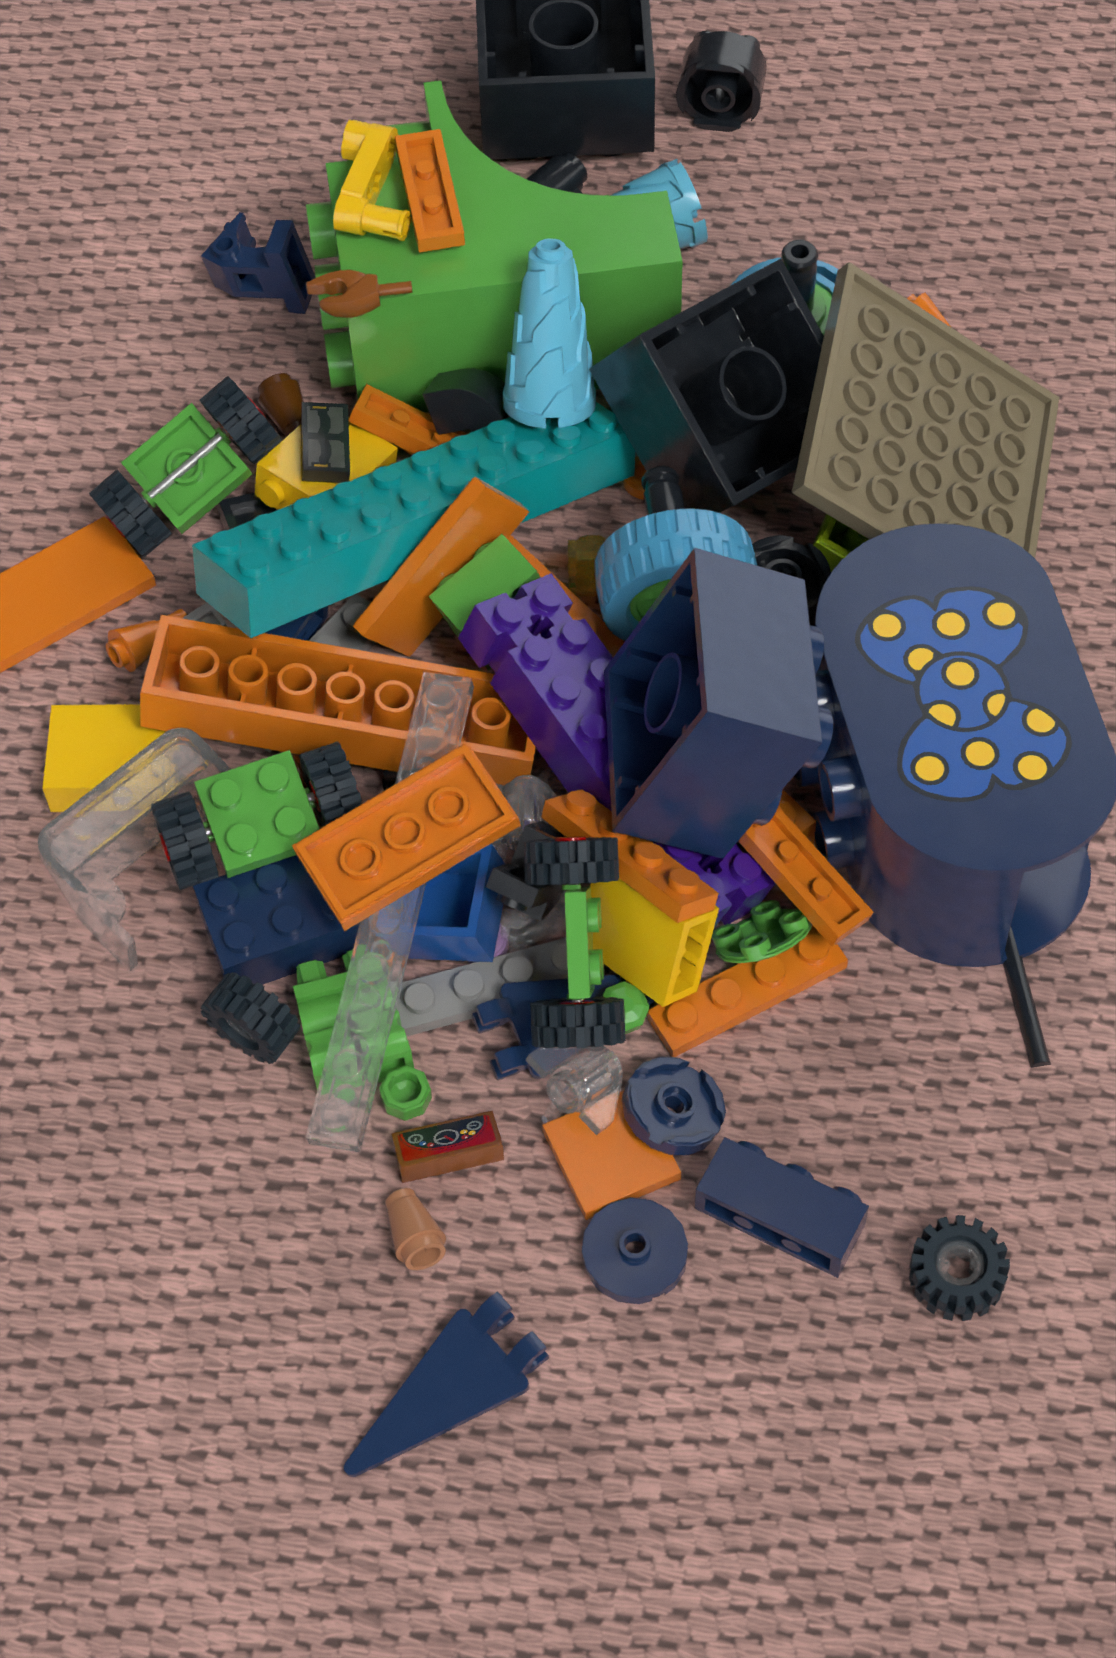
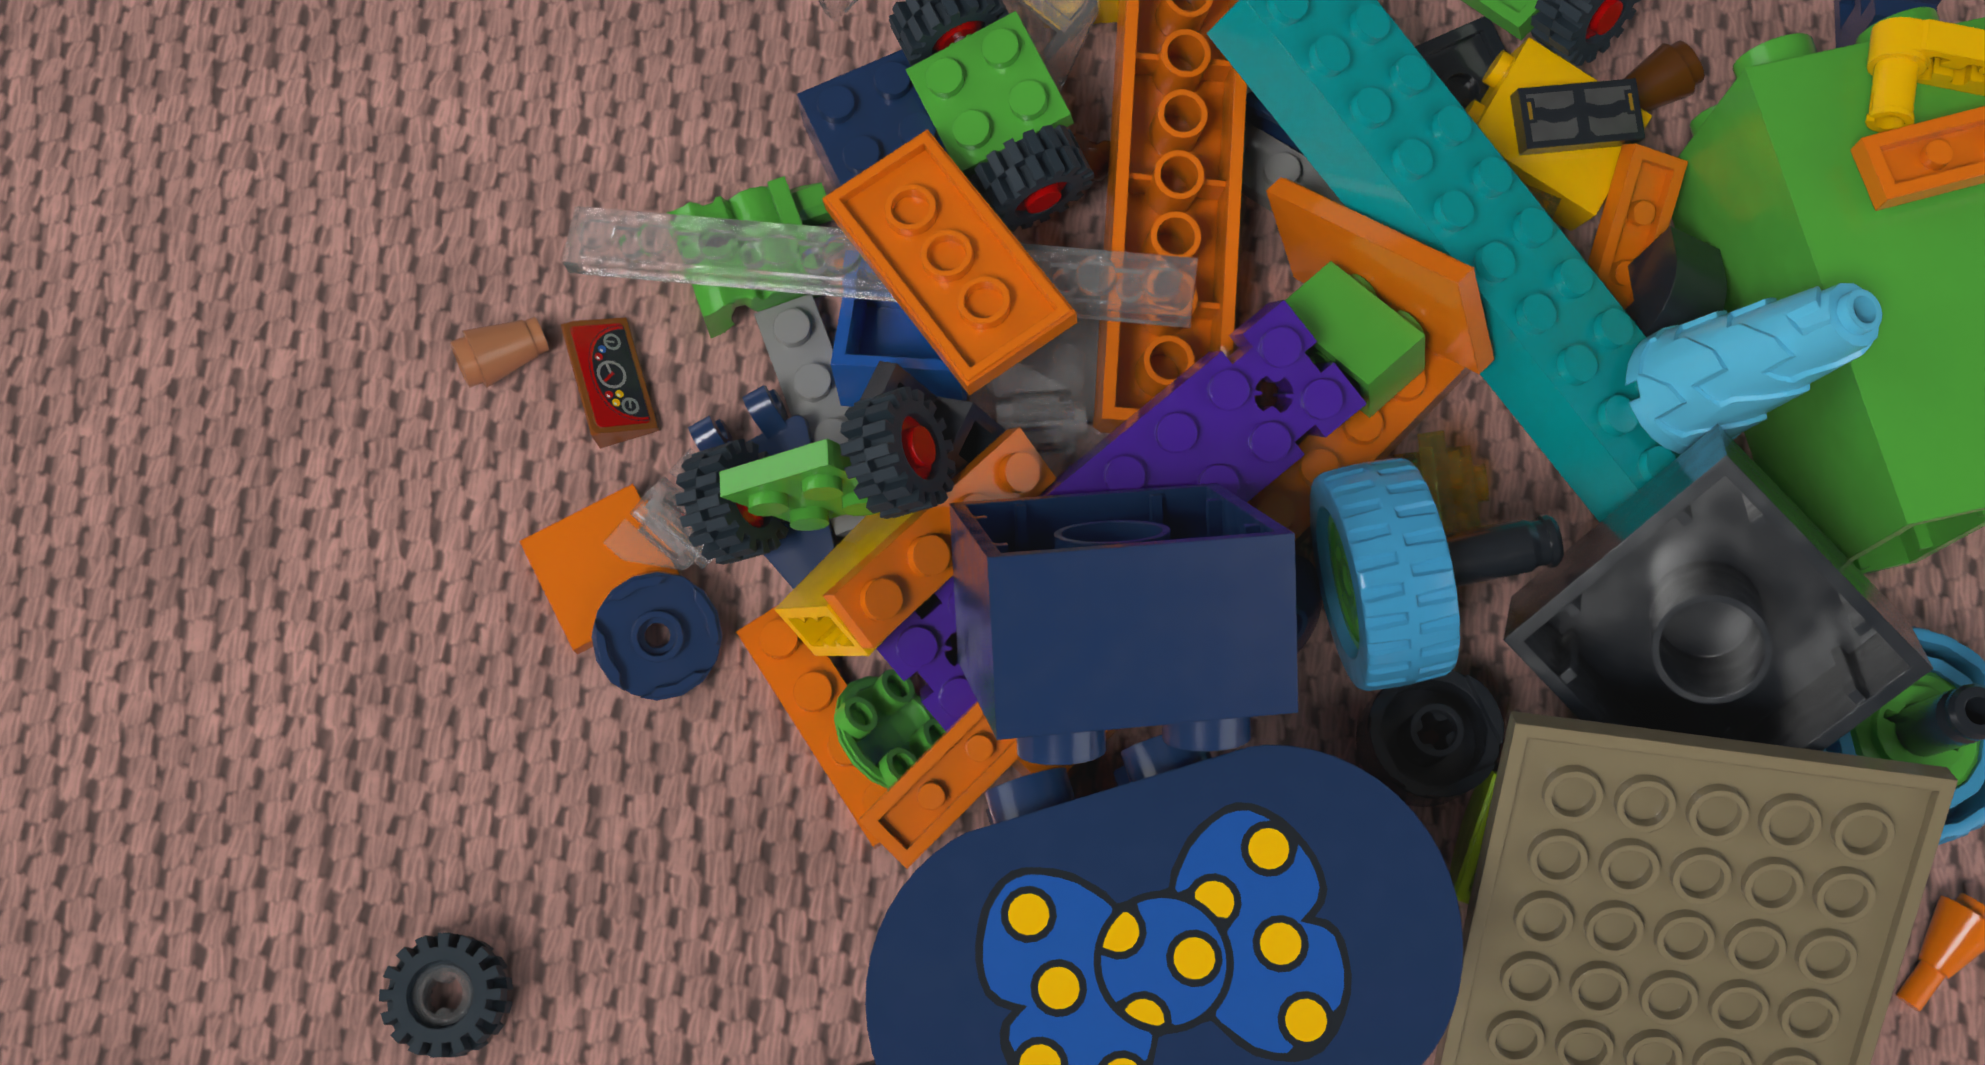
camera: 85 degrees right, 15 degrees up
black bush [200,972,300,1064] -> none
dark orange hand [306,270,413,318] -> none
dark blue flag [344,1291,549,1477] -> none
bright green tile [379,1065,432,1121] -> none
dark blue plate [582,1198,688,1304] -> none
bright green tile [601,981,650,1034] -> none
dark blue brick [695,1137,869,1278] -> none

